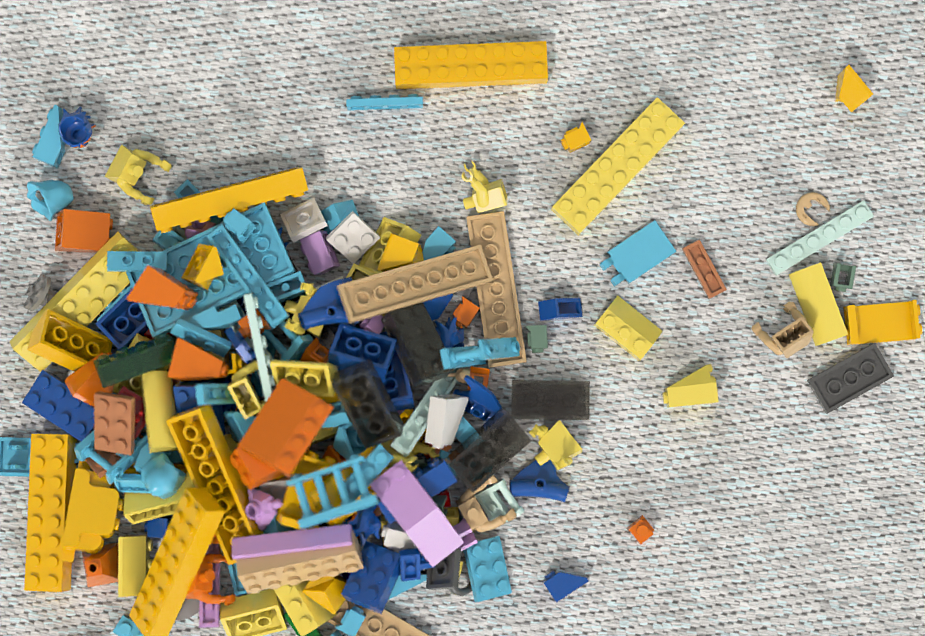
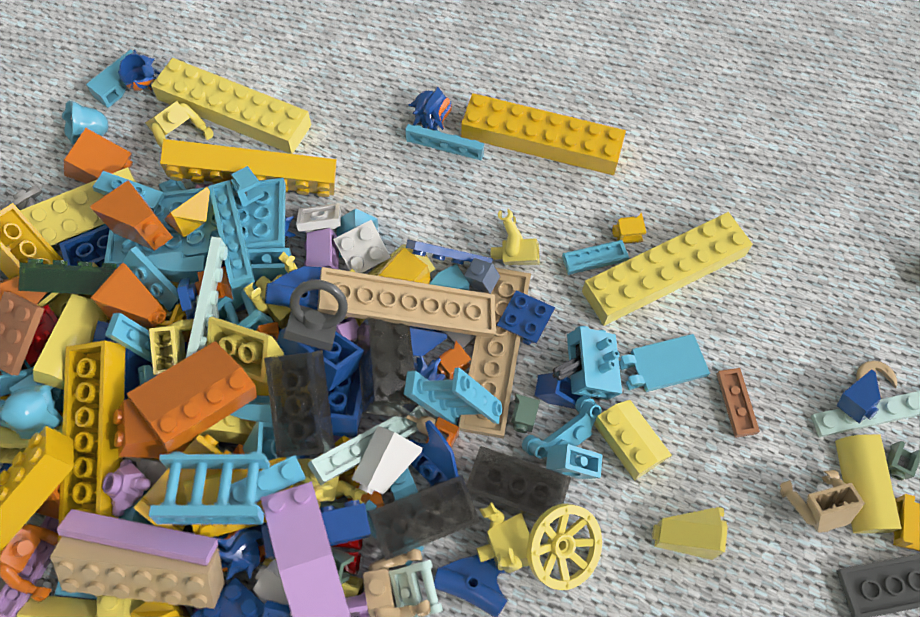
camera: 15 degrees right, 20 degrees down
none -> light yellow brick [151,58,311,154]
none -> dark grey tile [283,280,348,351]
none -> plate [406,239,493,265]
none -> blue hair [408,86,452,130]
none -> sand blue brick [464,258,500,294]
none -> blue hinge [497,290,555,345]
none -> medium azure plate [522,396,602,459]
none -> light yellow wheel [527,504,602,590]
none -> medium azure brick [546,444,602,479]
none -> medium azure piece [552,326,622,400]
none -> medium azure plate [562,240,629,275]
none -> blue slope [836,369,881,424]

